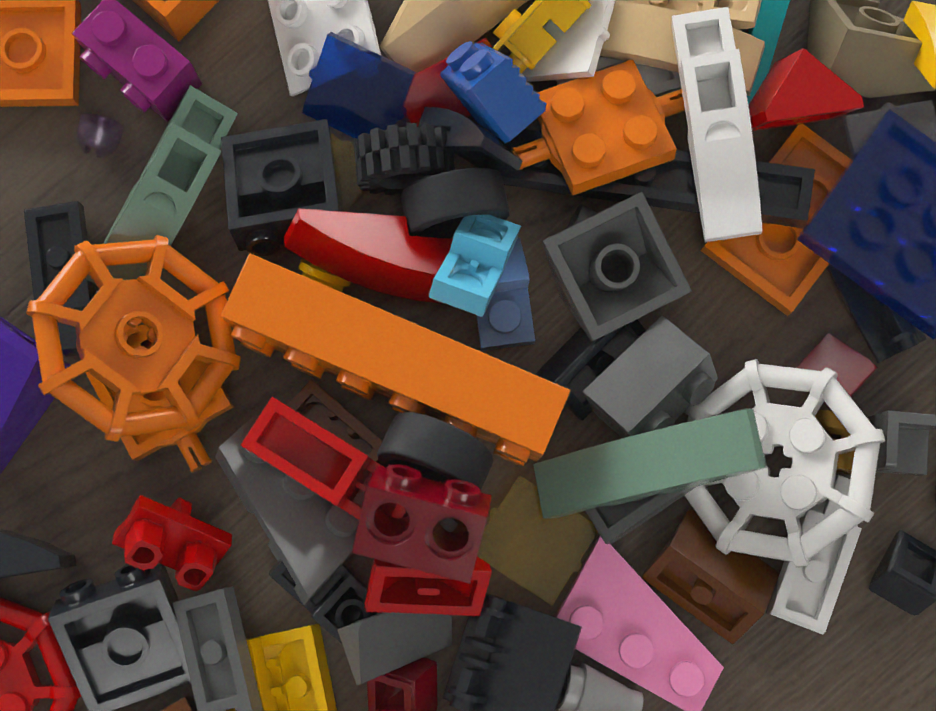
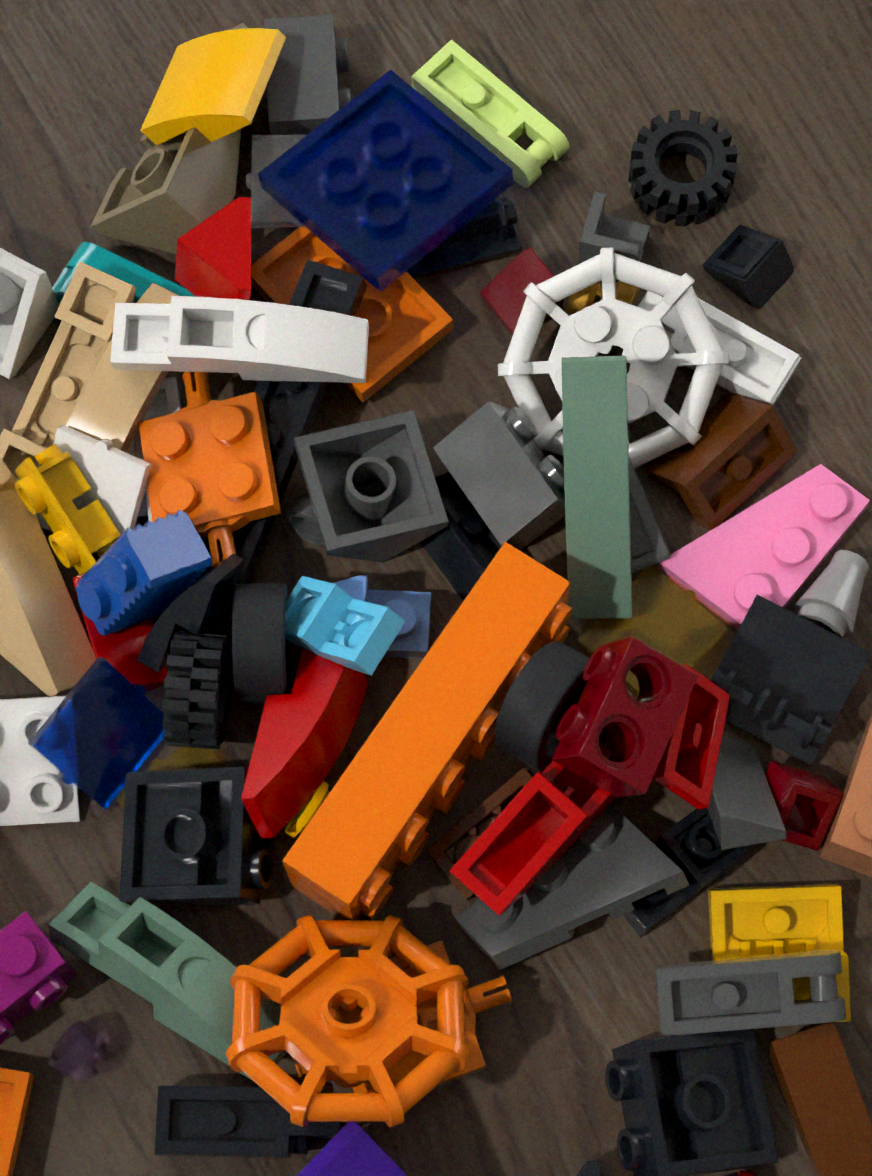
camera: 75 degrees left, 10 degrees down
red hips [112,495,232,592] -> none

